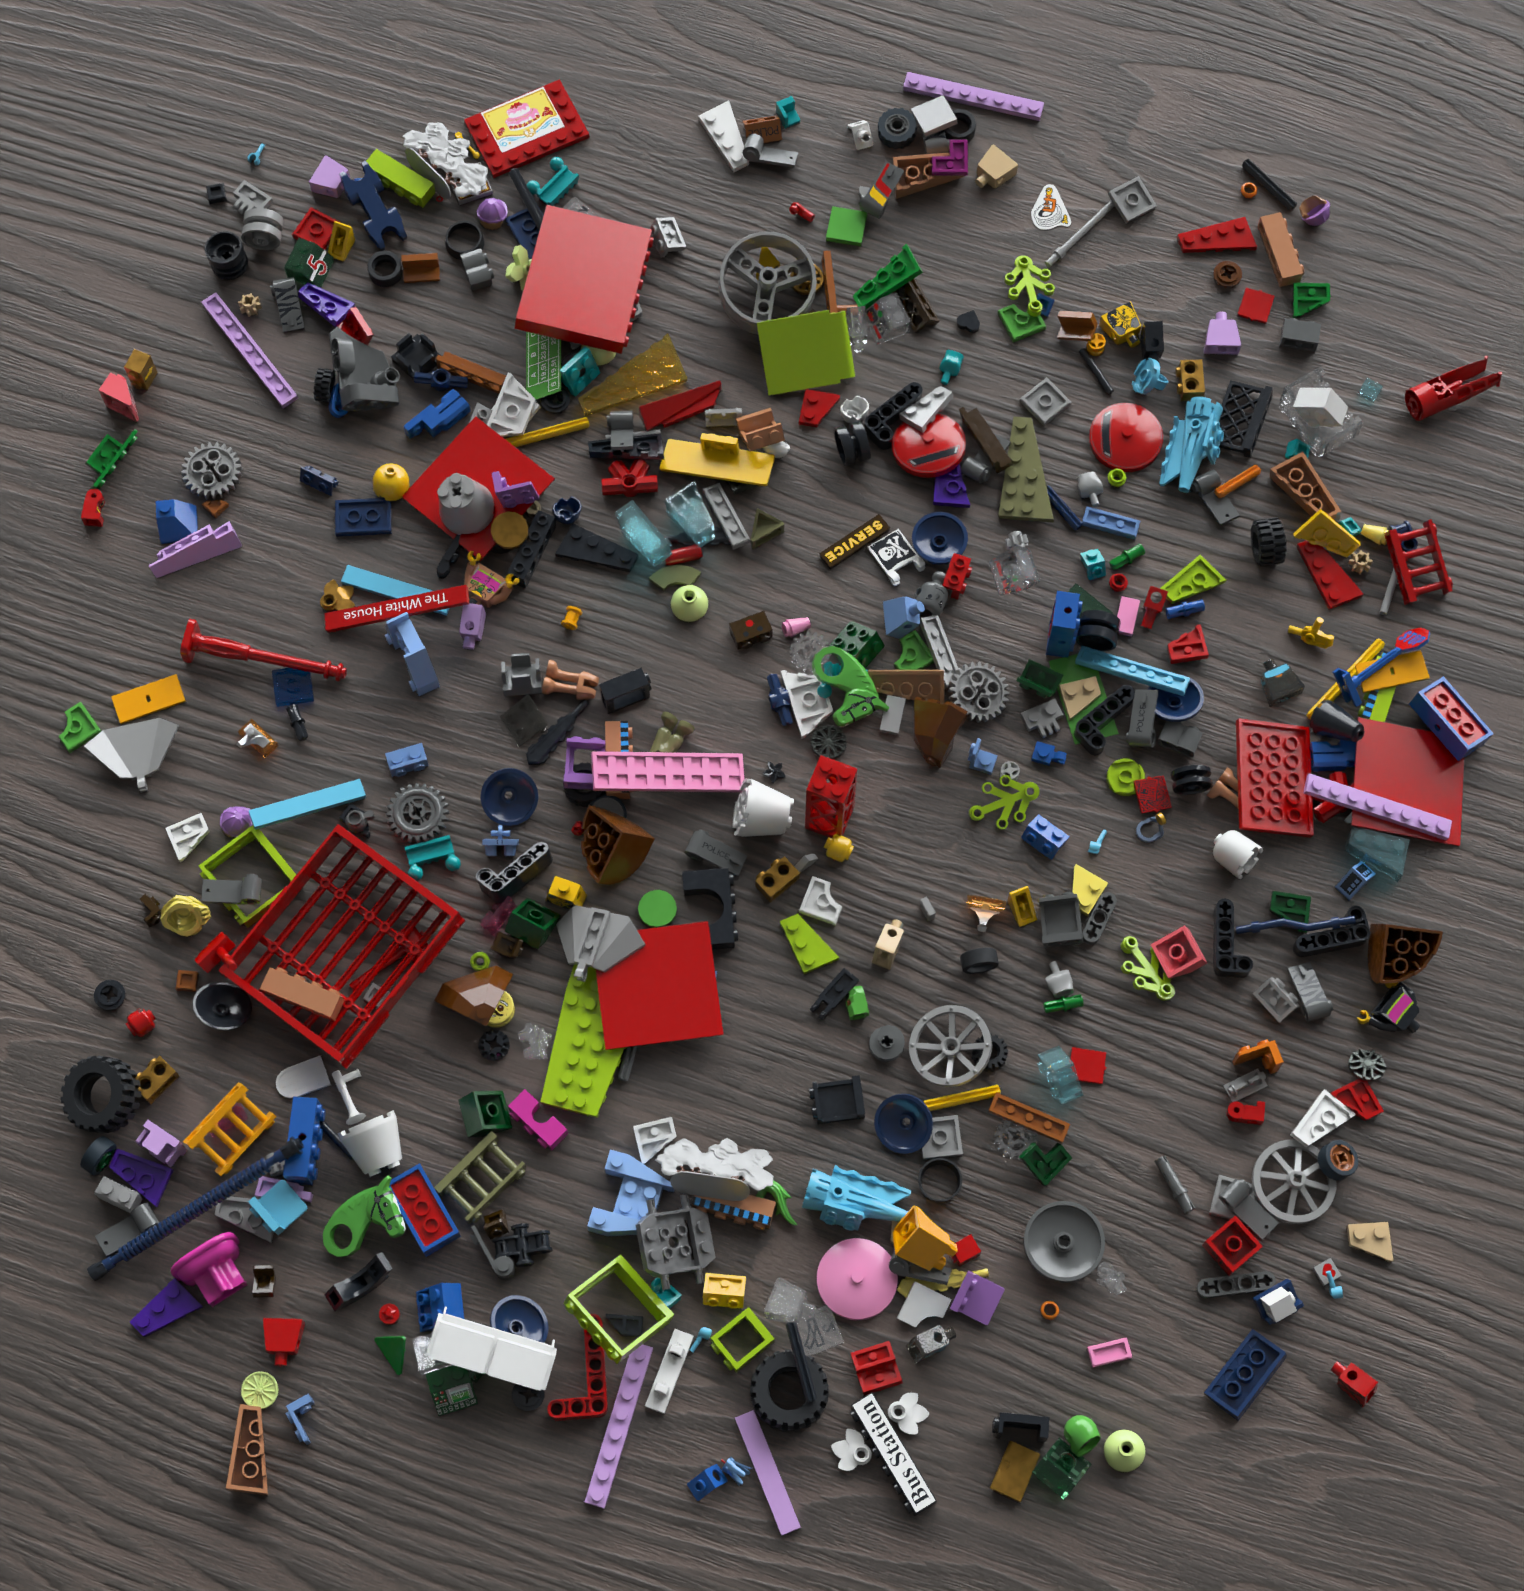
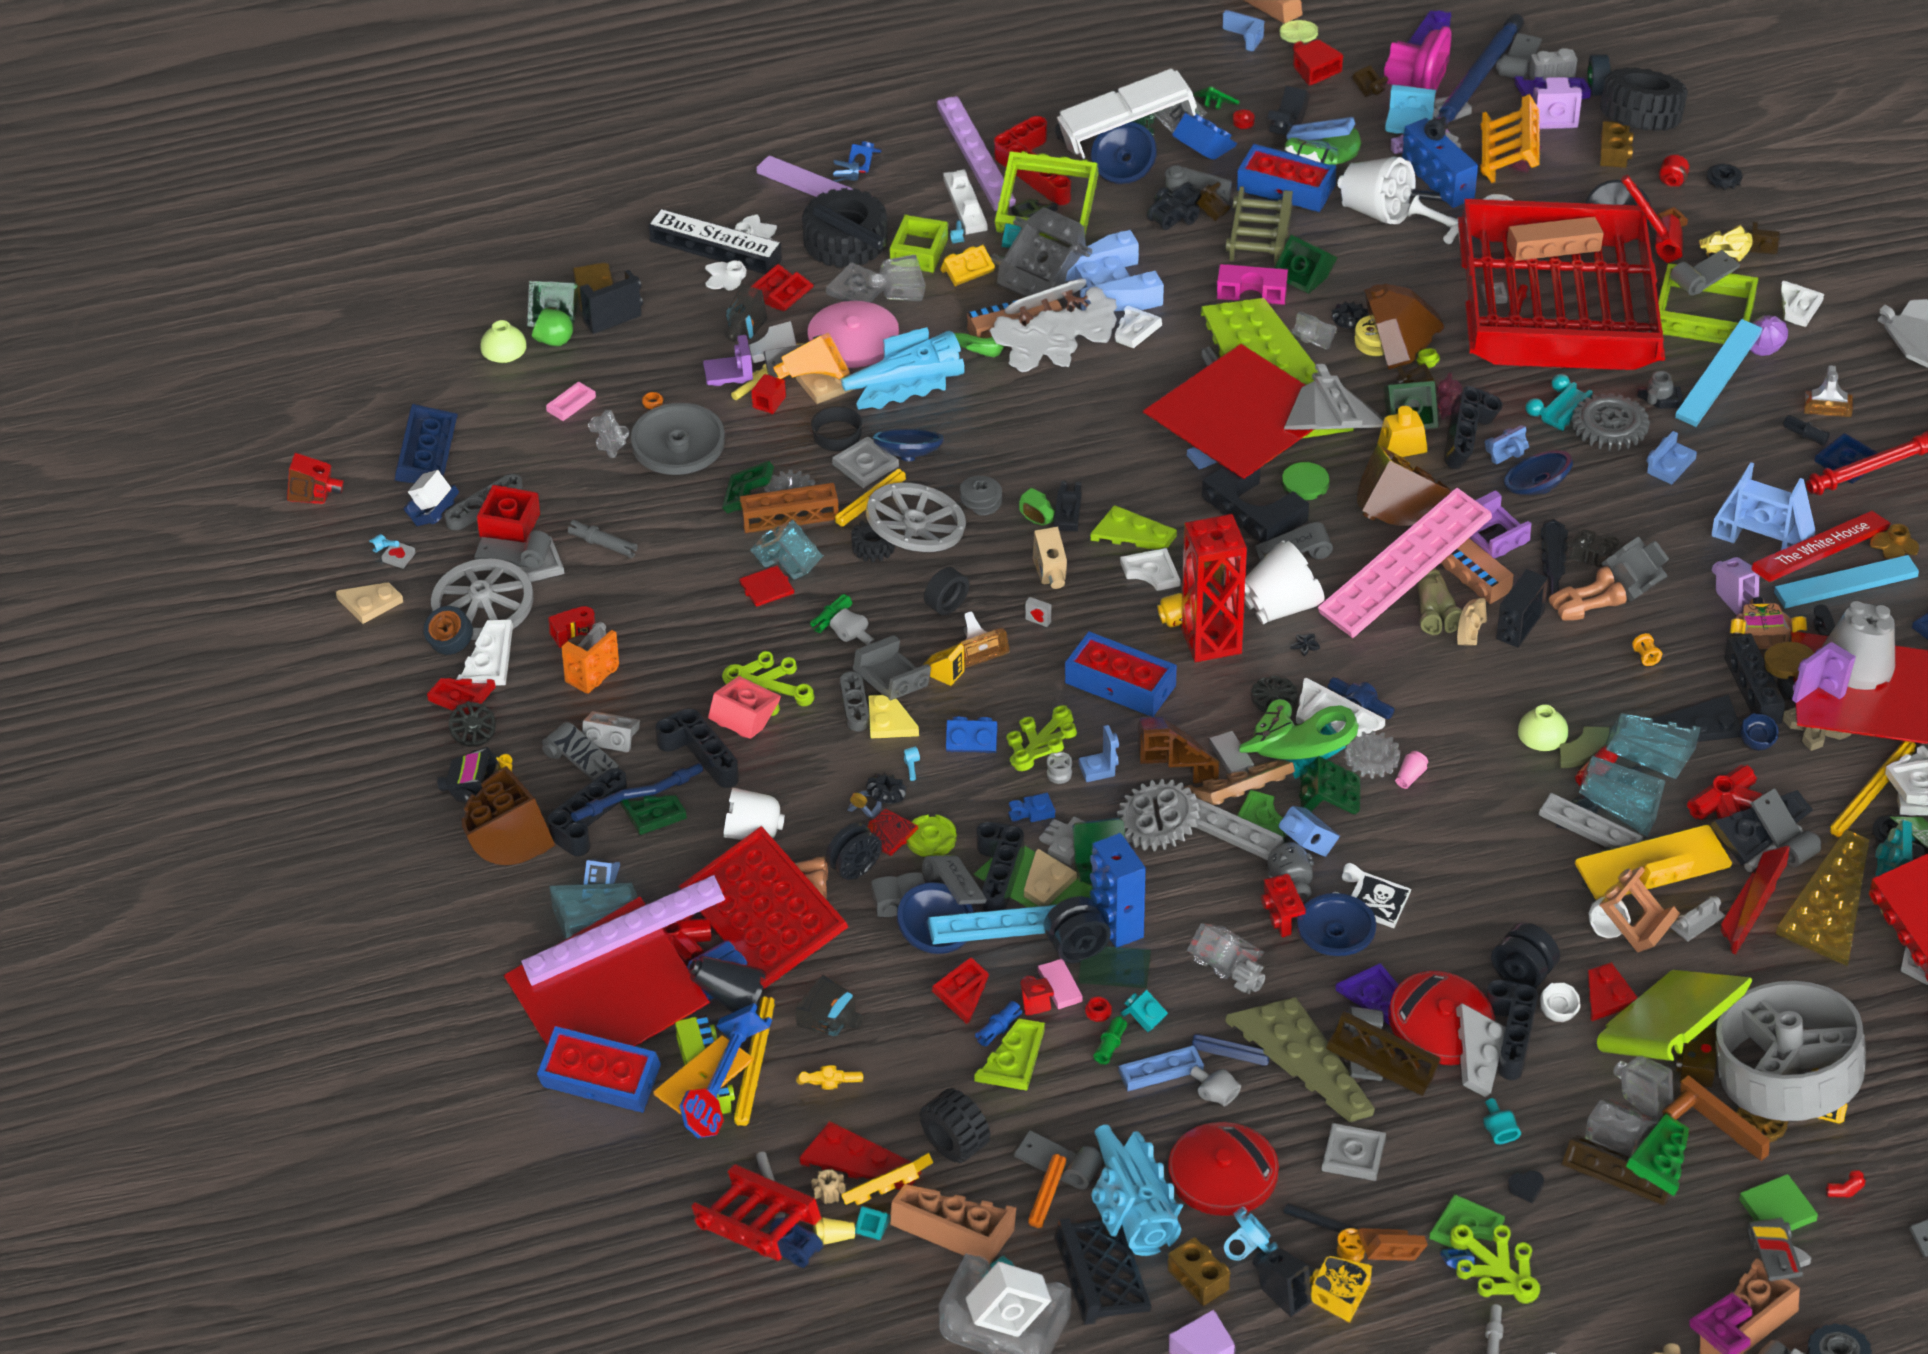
camera: 145 degrees right, 25 degrees down
dark brown brick [729,611,773,650] -> none
olive slope [751,508,785,549] -> none
black panel [809,1075,865,1125] -> none
dark brown tile [819,514,890,570] -> none
white bracket [847,120,873,150] -> none
lime plate [1108,469,1126,487] -> none
none -> black gear [866,772,907,804]
none -> blue brick [1065,632,1177,717]
none -> medium blue tile [1286,117,1355,140]
none -> tan tile [1457,598,1487,646]

